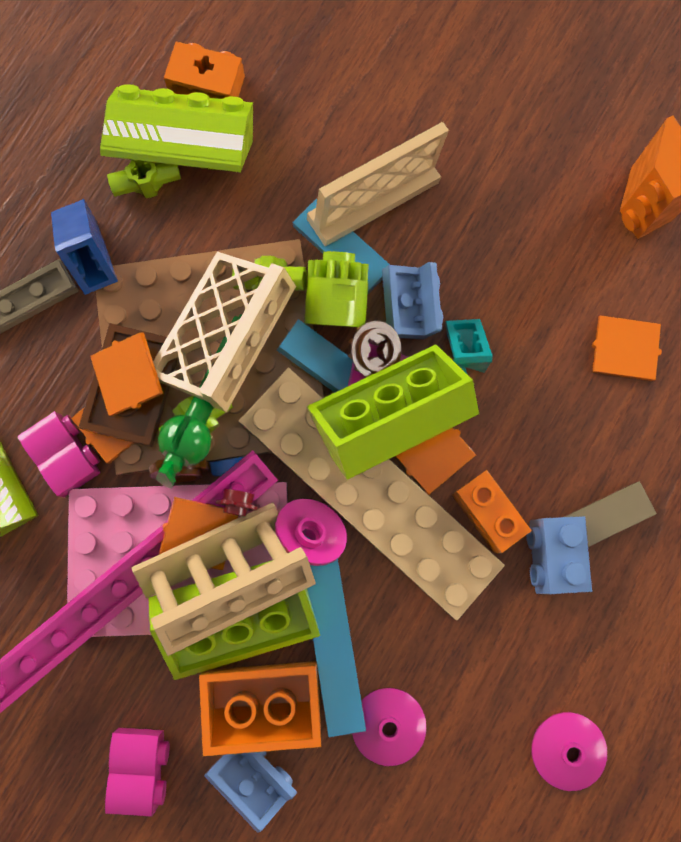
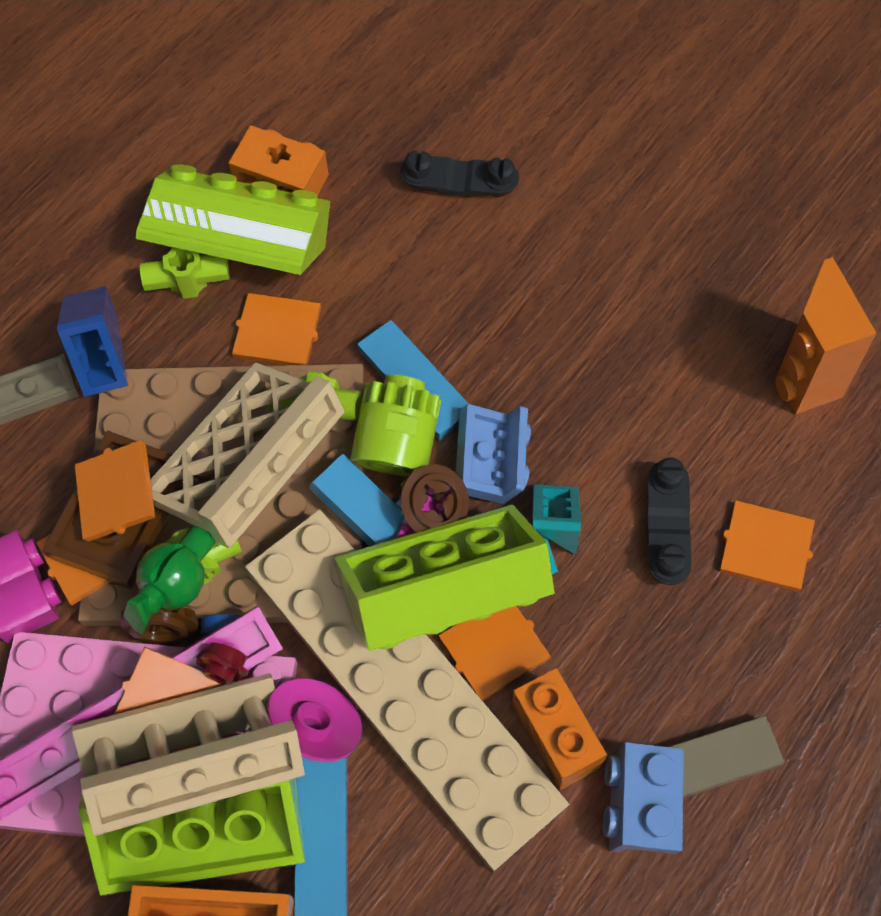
camera: 10 degrees right, 15 degrees down
tan fence [307,122,449,247] -> none
none -> orange piece [232,293,321,366]
none -> black piece [401,151,519,196]
none -> black piece [647,457,691,585]

